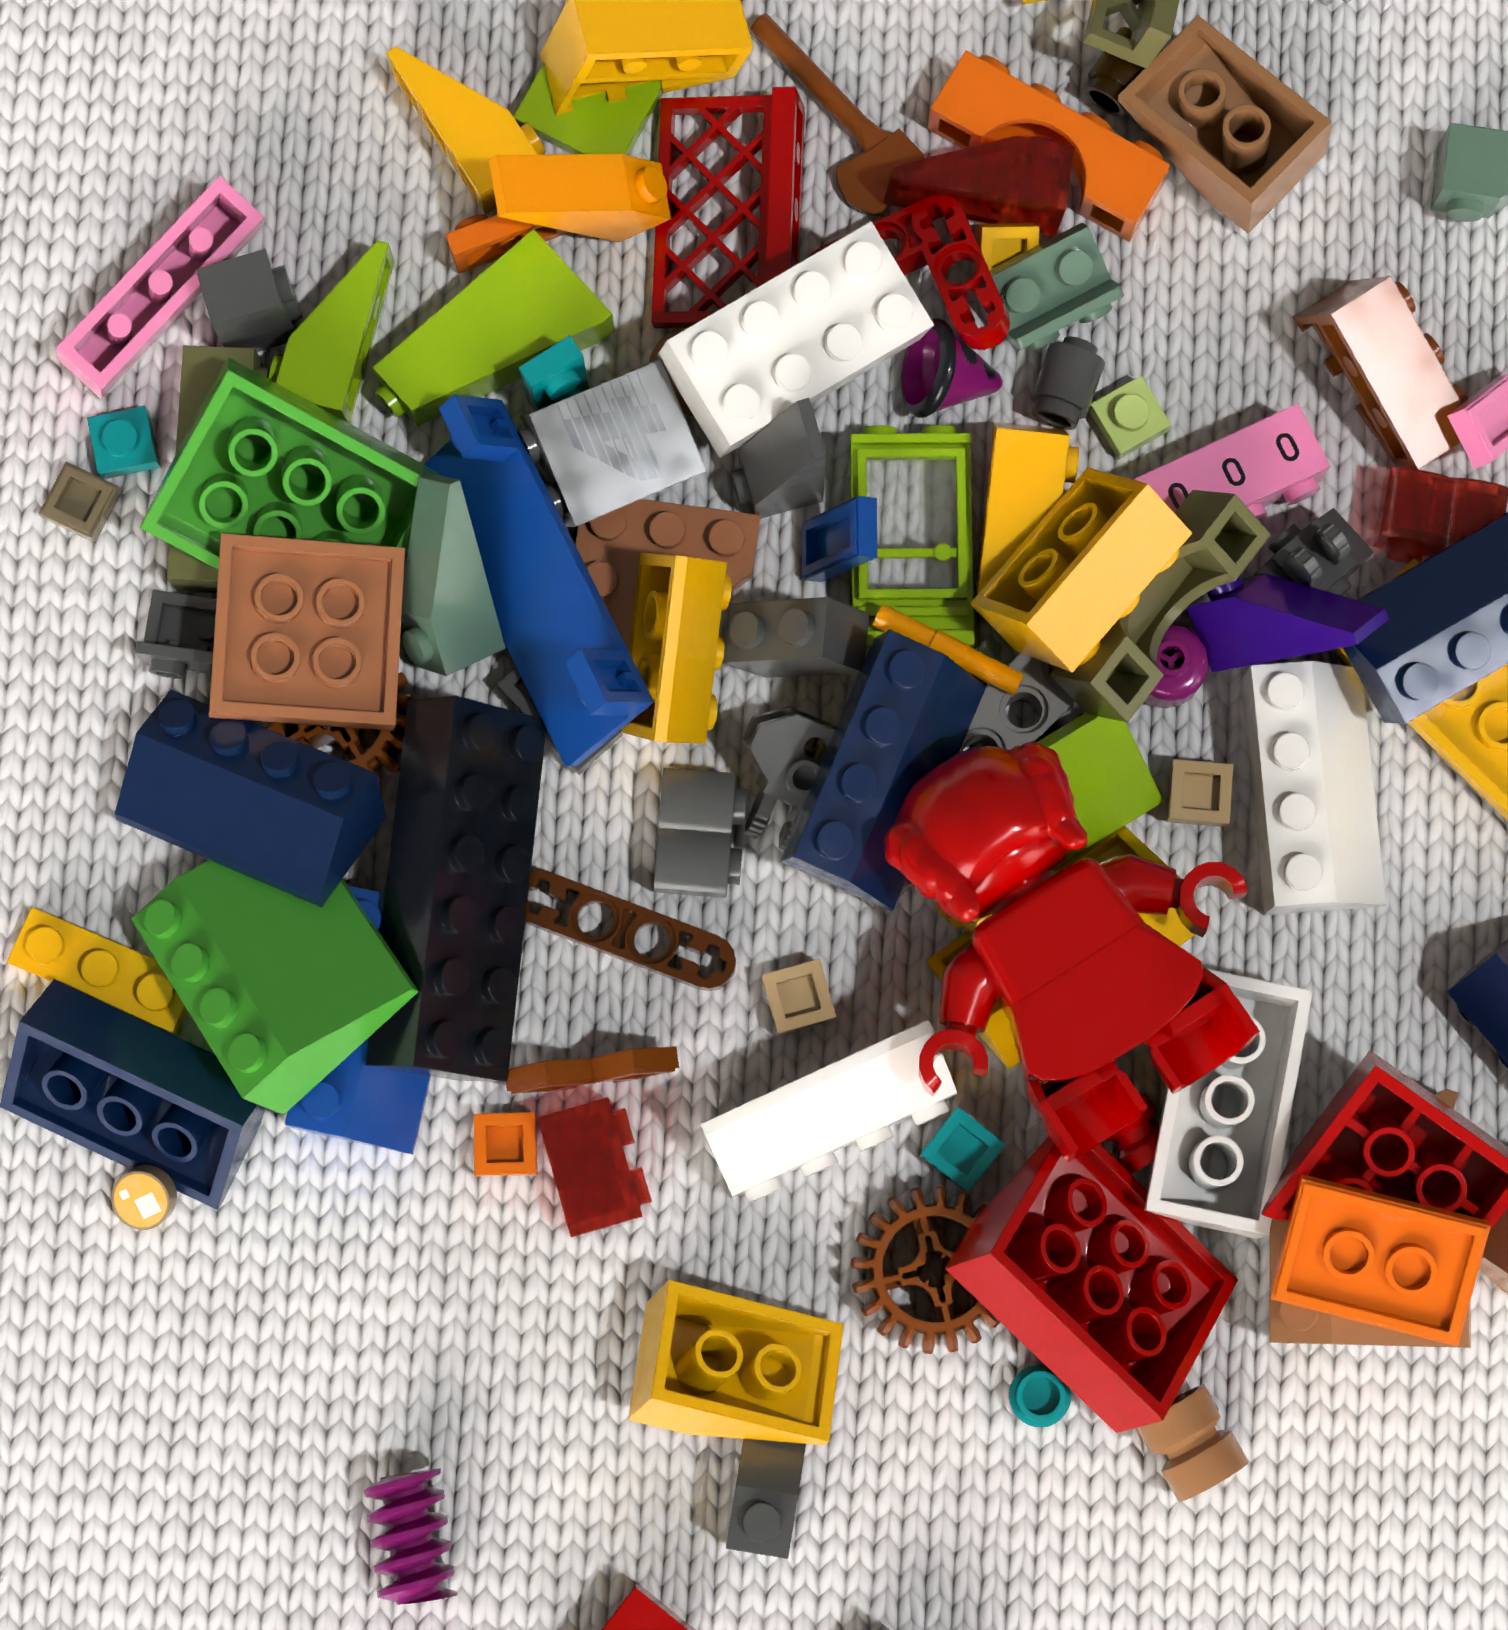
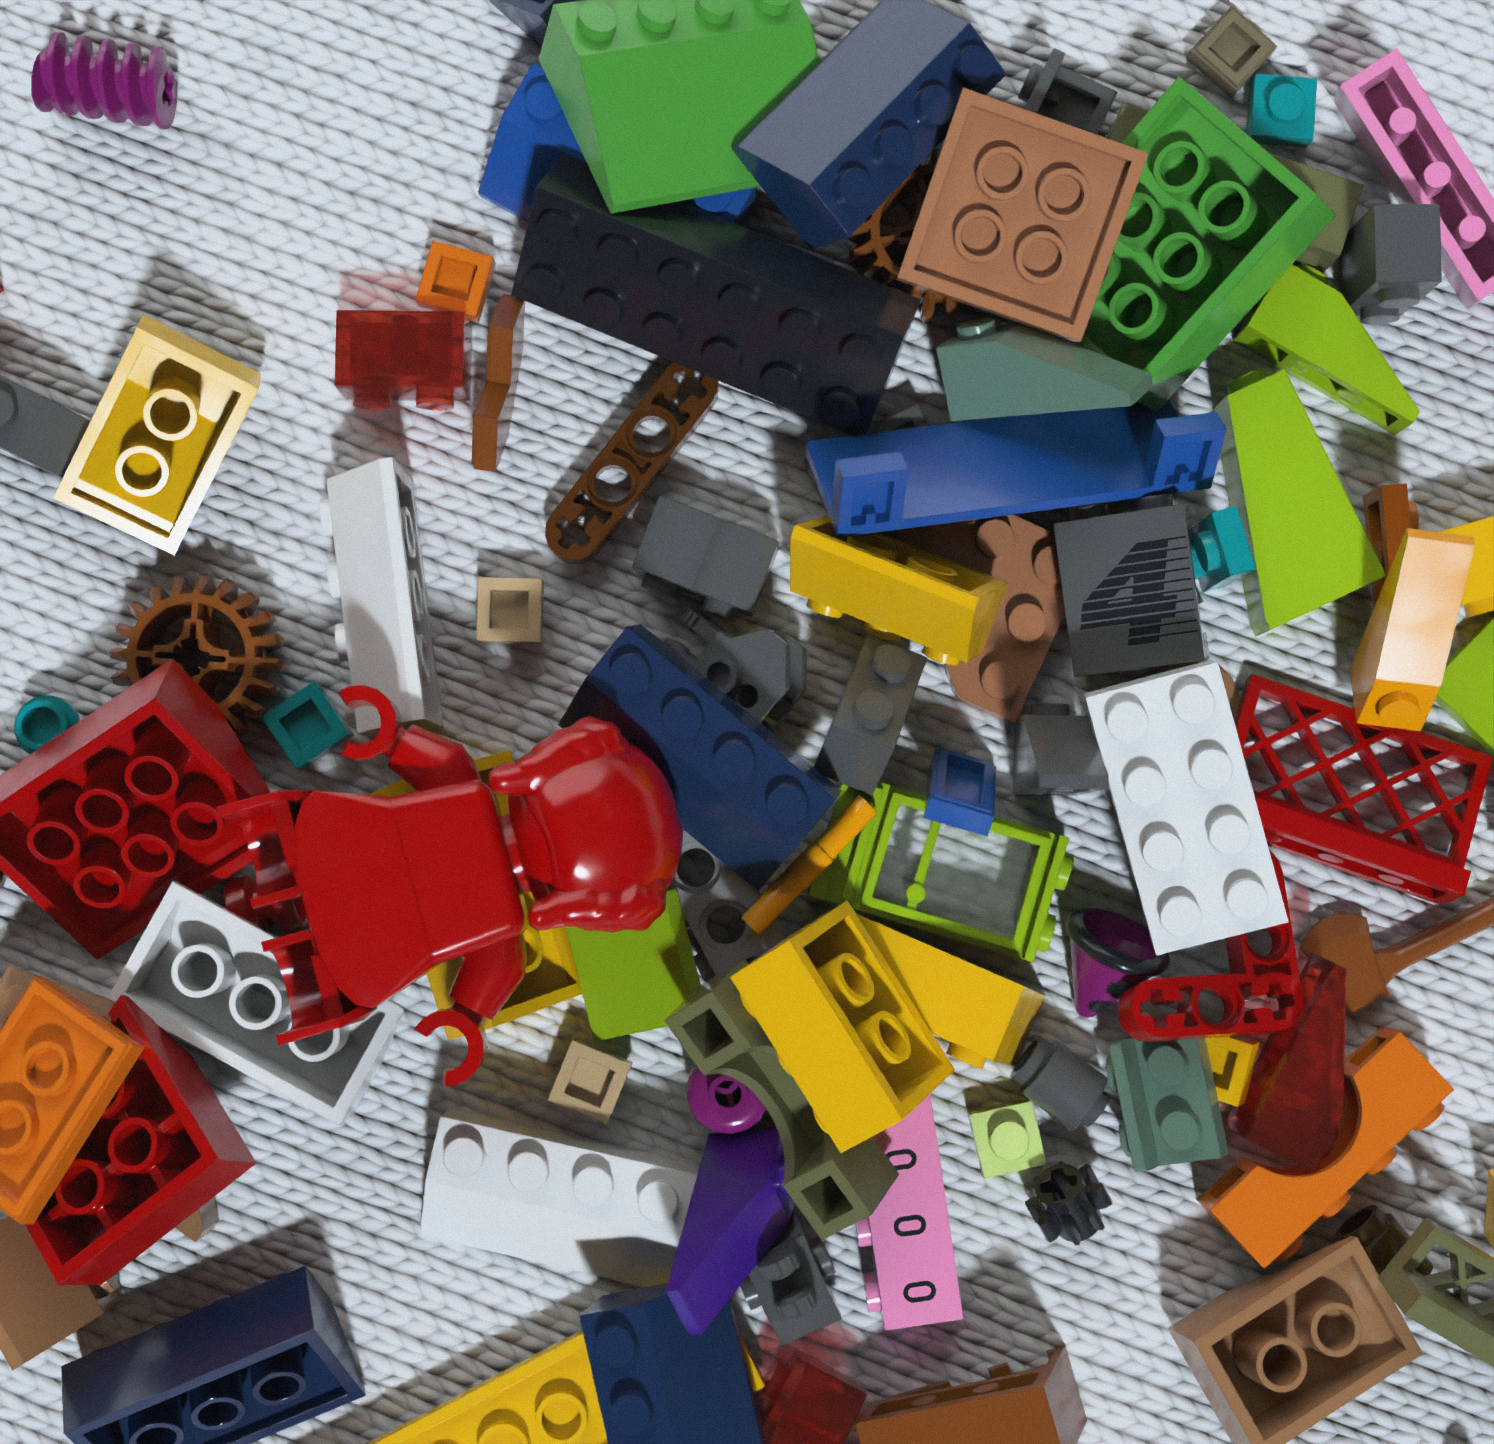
camera: 105 degrees right, 5 degrees up
none -> black gear [1025,1161,1112,1246]

